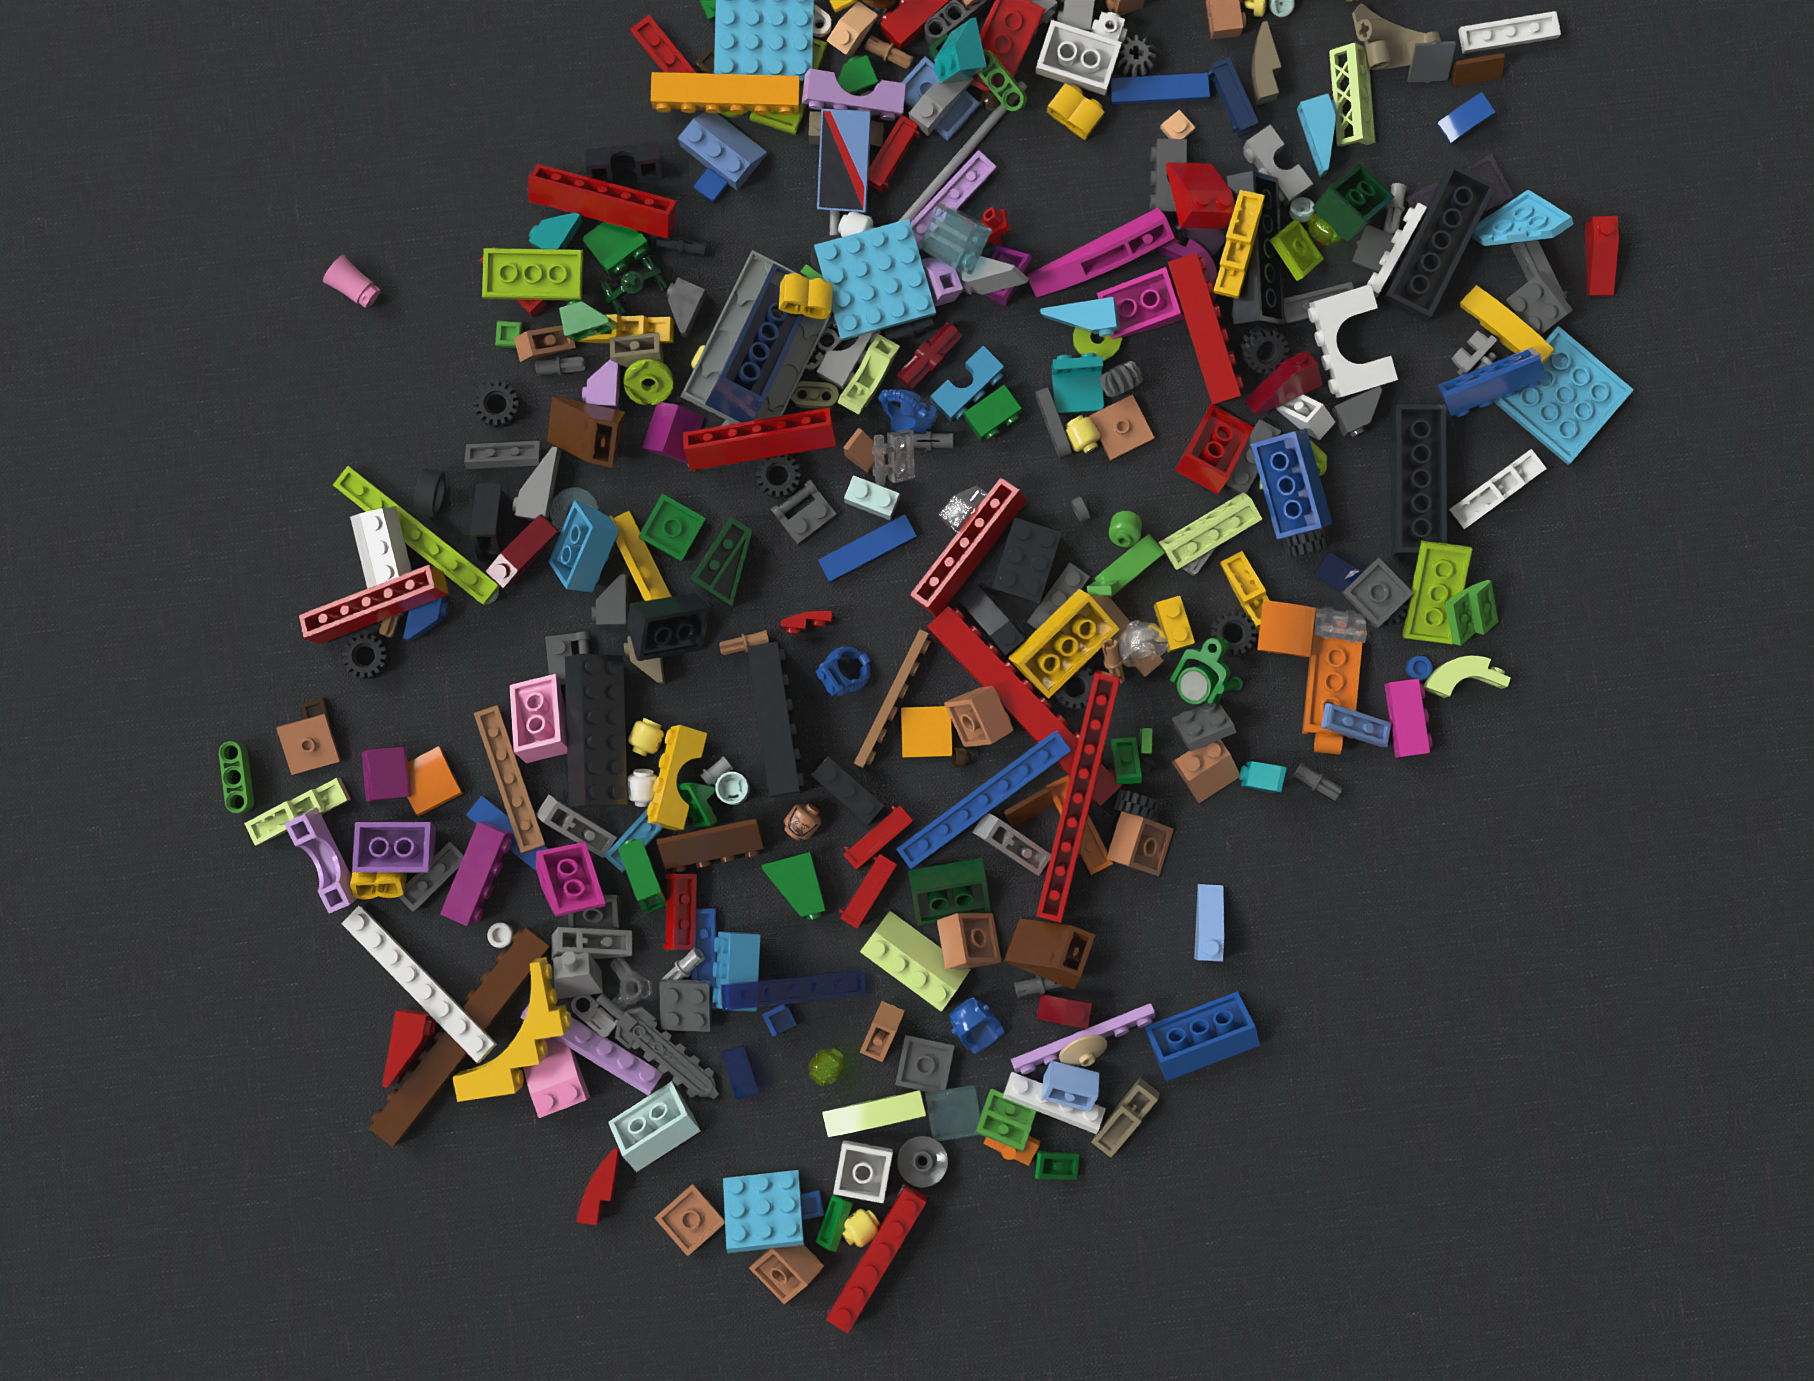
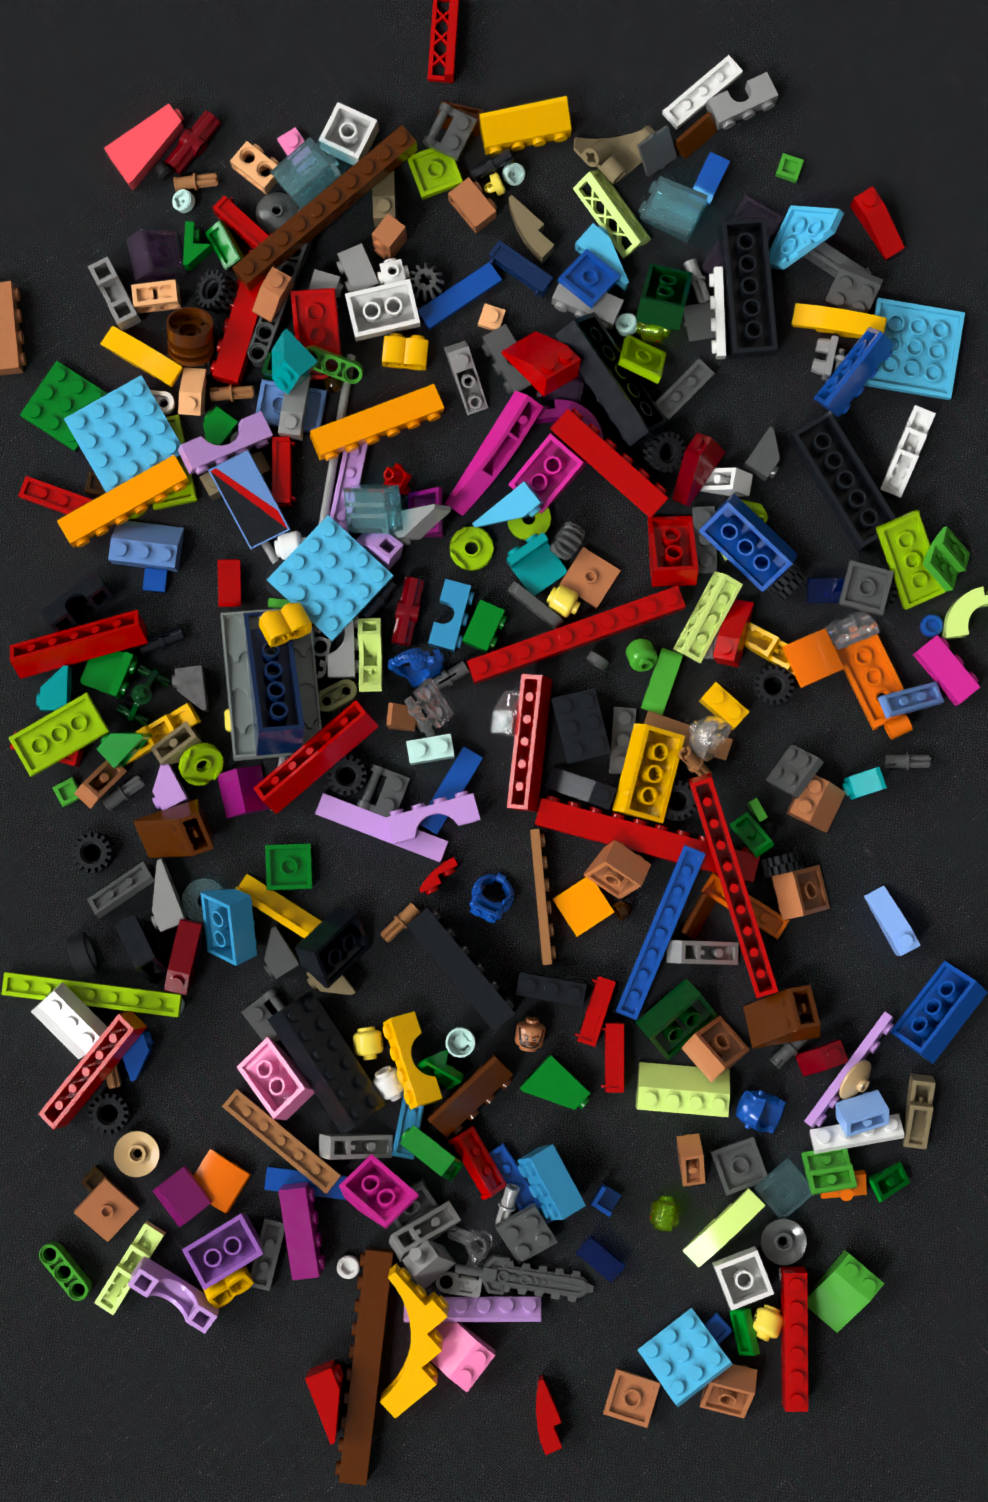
camera: 30 degrees left, 0 degrees up
white plate [342,906,497,1063] -> none
light aqua slope [608,1081,700,1172] -> none
dark green wedge [689,517,752,607] -> none
light grey pin [700,757,733,786] -> none
clear blue tile [721,970,866,1011] -> none
bright green tile [1087,580,1119,596] -> none
green piece [1170,637,1243,704] -> none
yellow slope [1214,190,1265,299] -> none
white arch [1308,284,1398,398] -> none
none -> tan dish [114,1131,160,1177]
none -> red slope [217,559,241,607]
none -> light orange brick [310,384,444,461]
none -> lavender tile [315,793,448,862]
none -> lavender arch [386,791,480,844]
none -> light grey slope [444,341,488,415]
none -> lime tile [449,527,494,571]
none -> red brick [467,586,686,684]
none -> blue plate [558,249,621,309]
none -> clear light blue slope [638,176,708,243]
none -> light grey arch [706,72,778,130]
none -> red slope [713,599,754,667]
none -> bright green tile [775,153,804,183]
none -> bright green slope [808,1250,884,1333]

